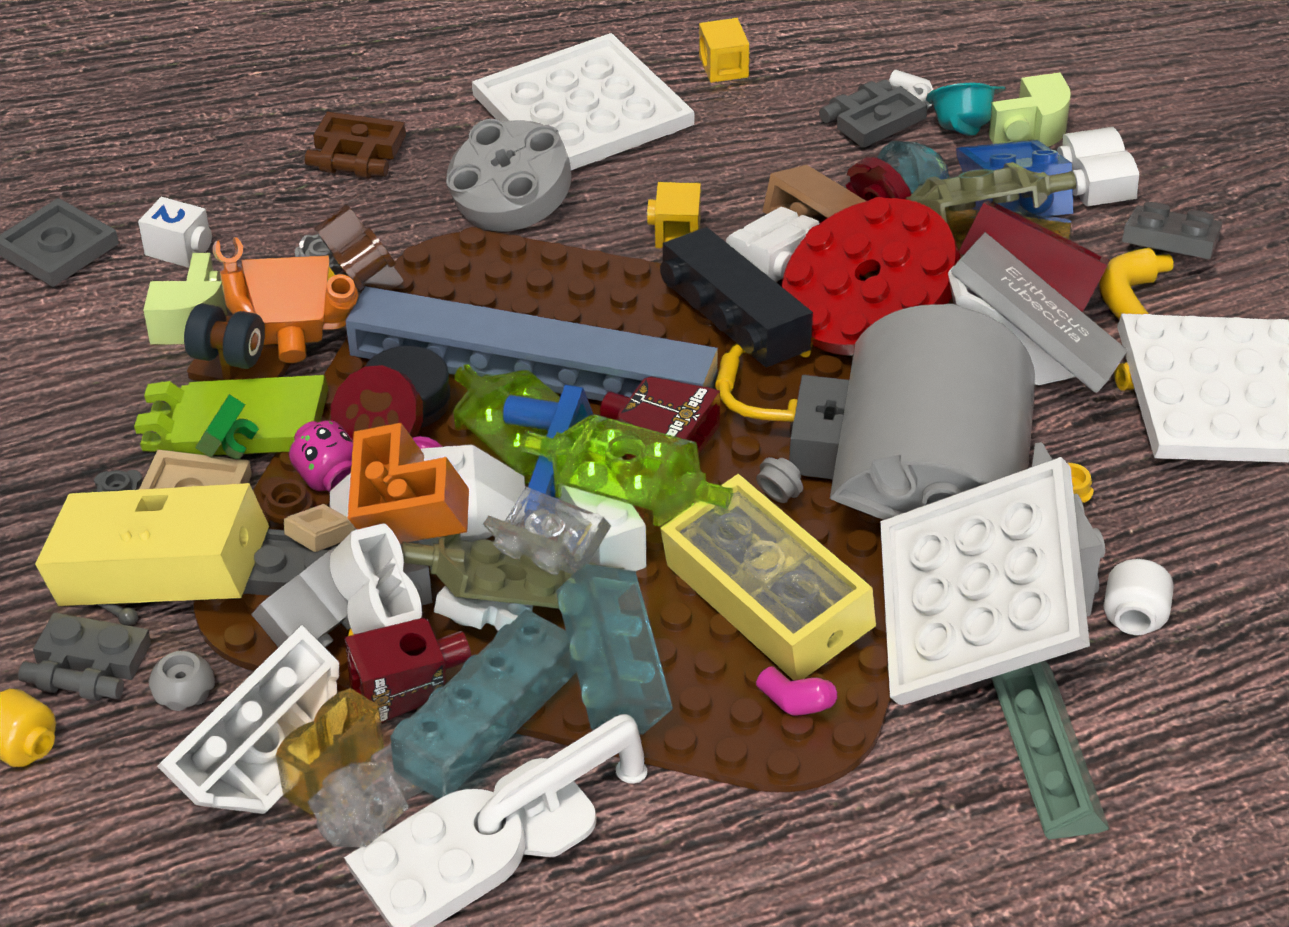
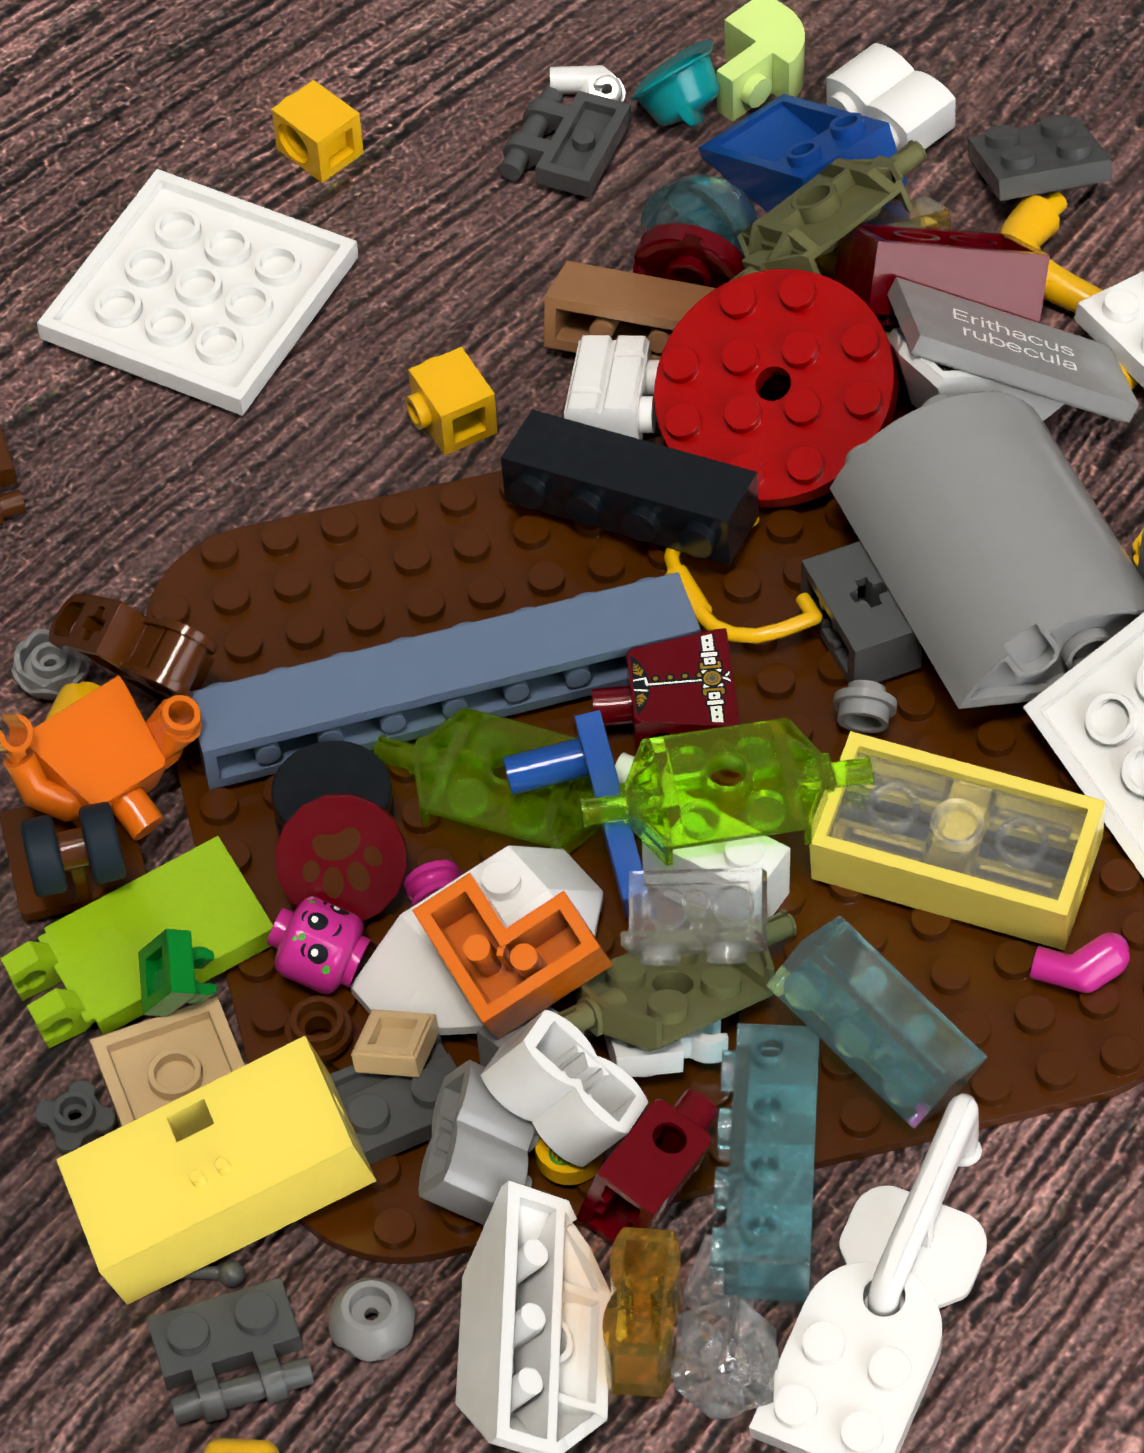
camera: 30 degrees left, 10 degrees up
light grey piece [446,119,571,232] -> none

